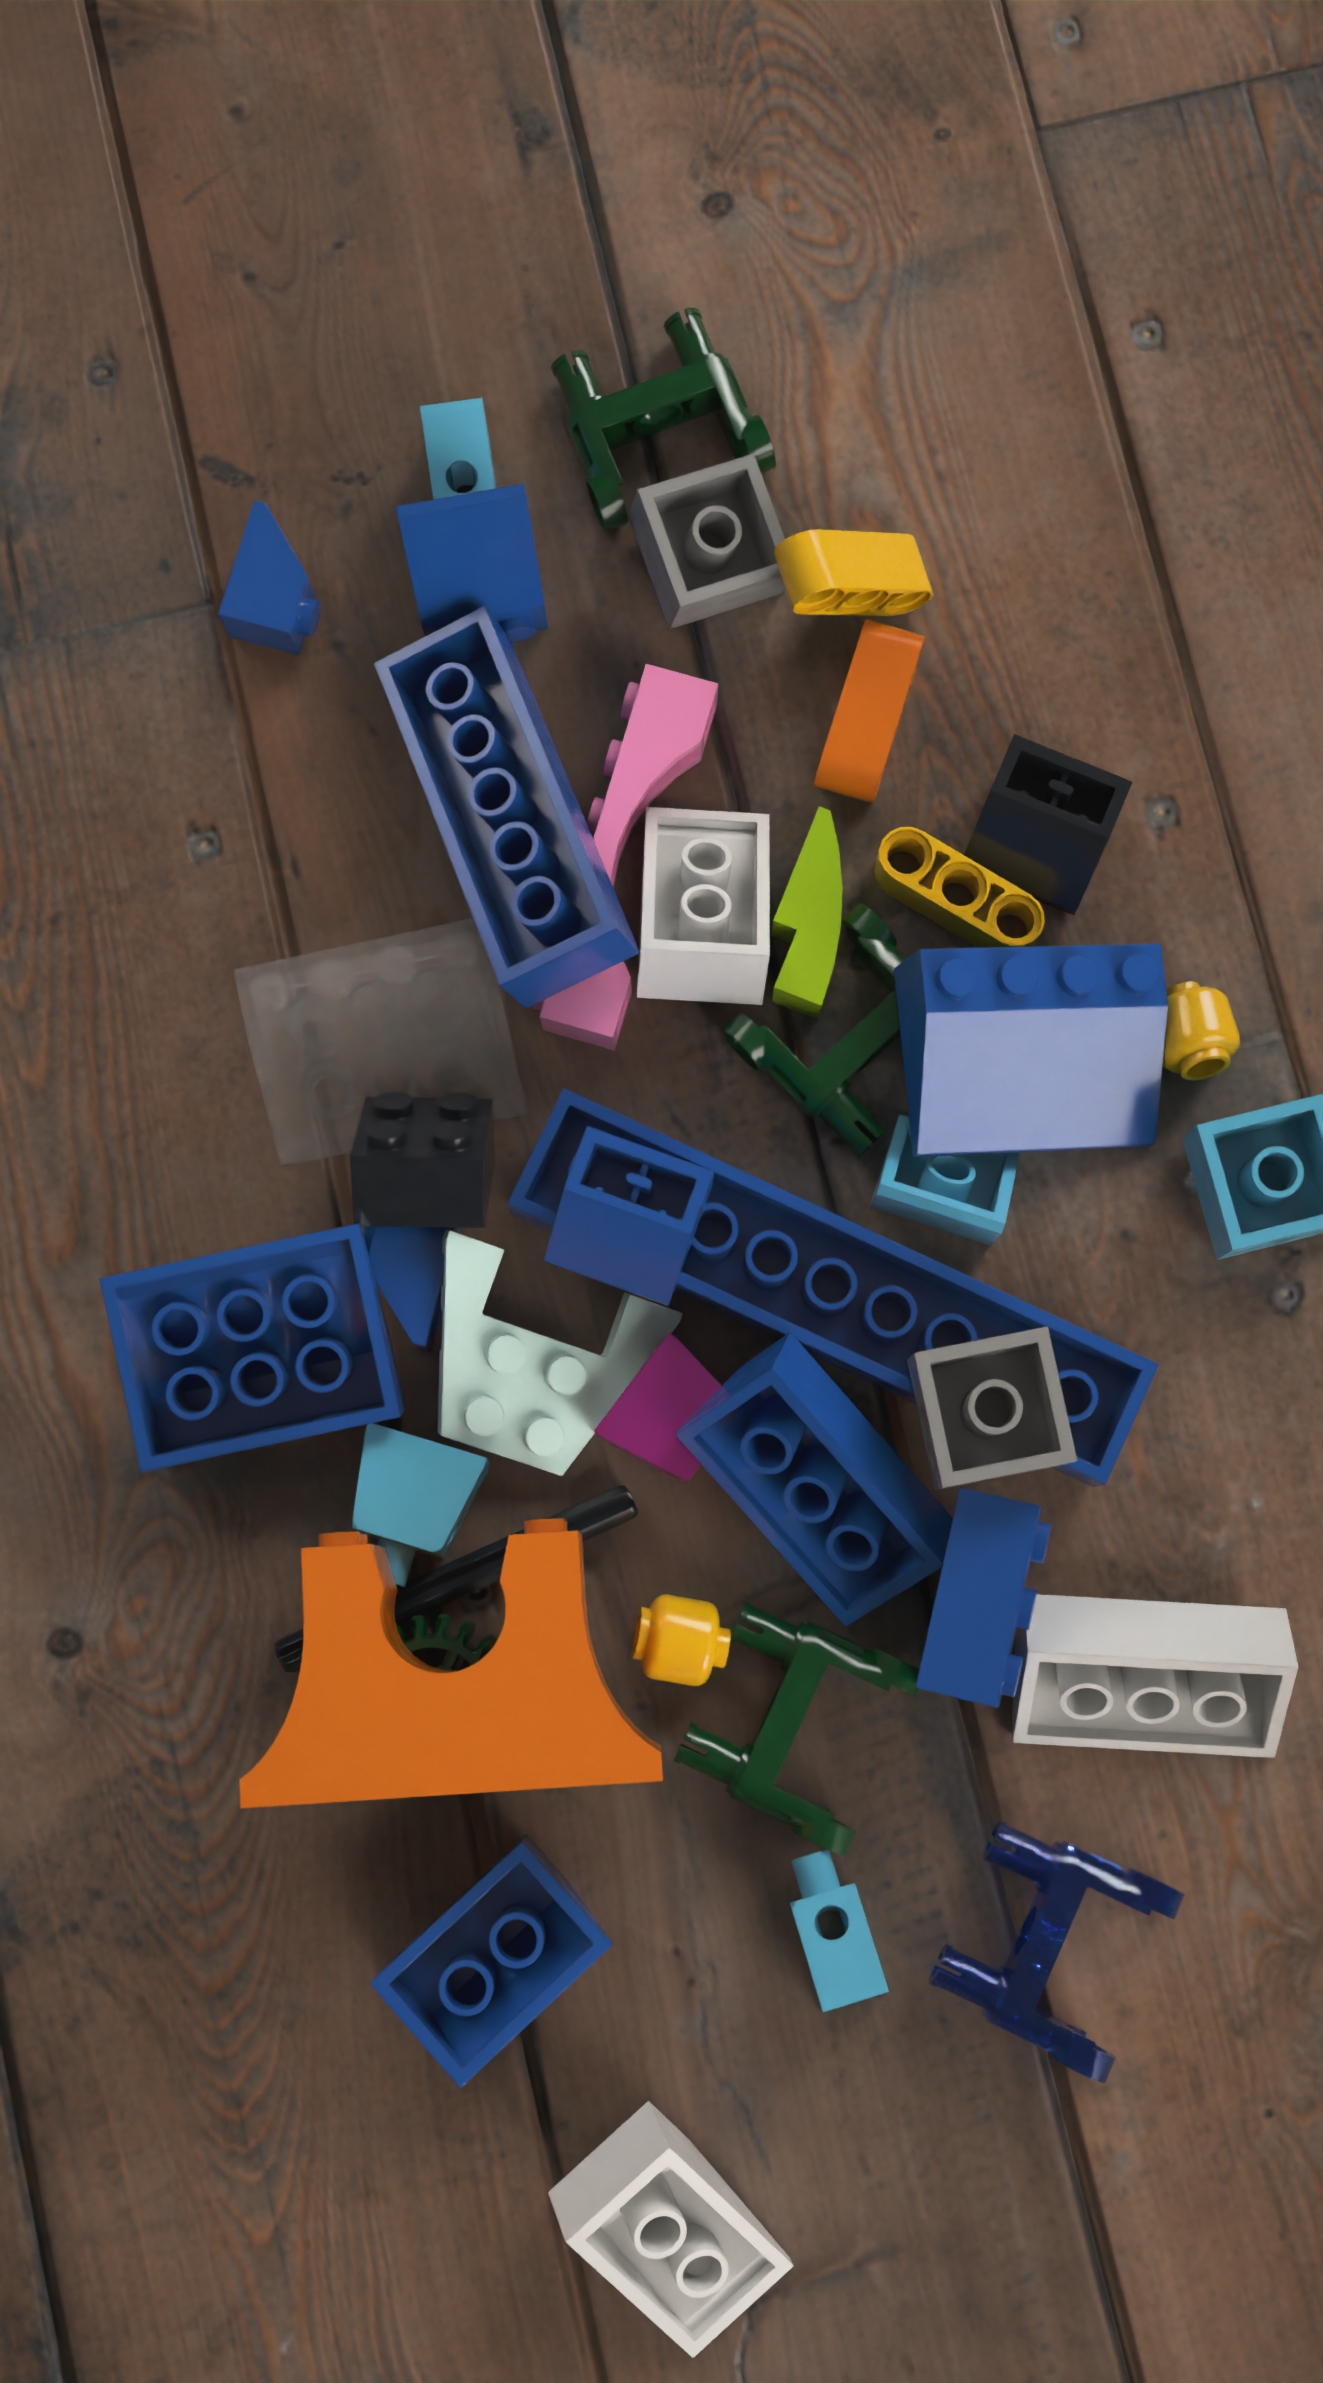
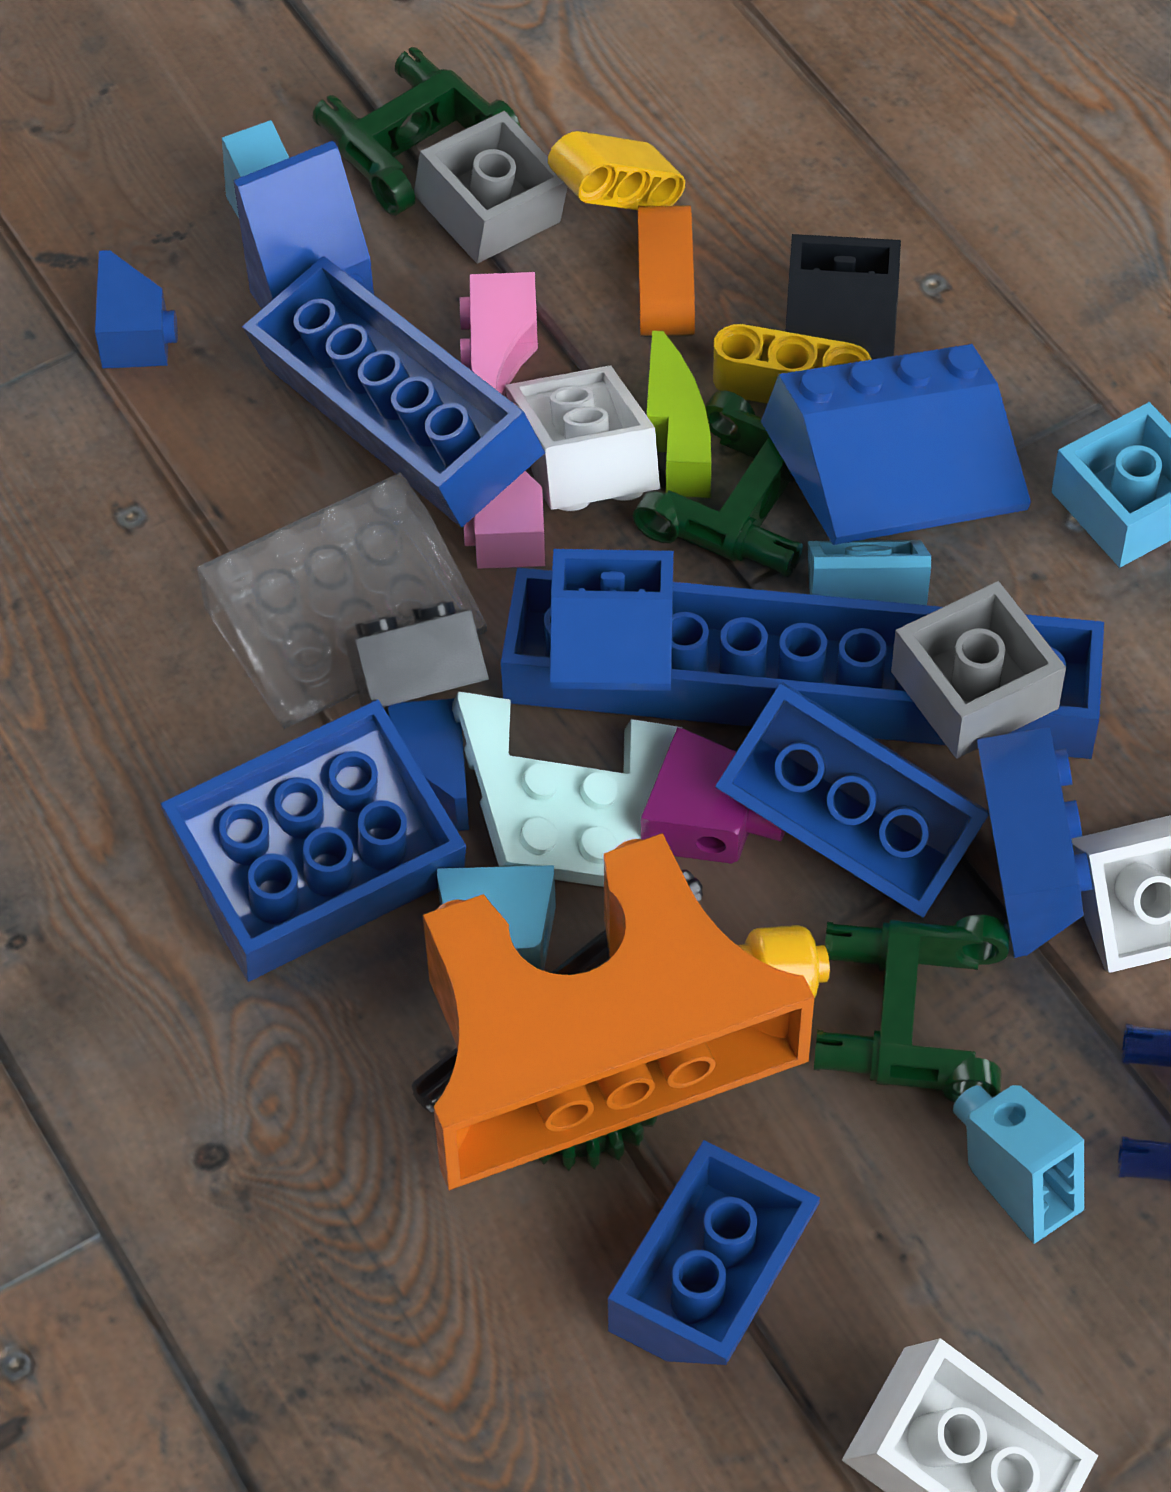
camera: 20 degrees left, 25 degrees down
yellow head [1163,981,1240,1081] -> none

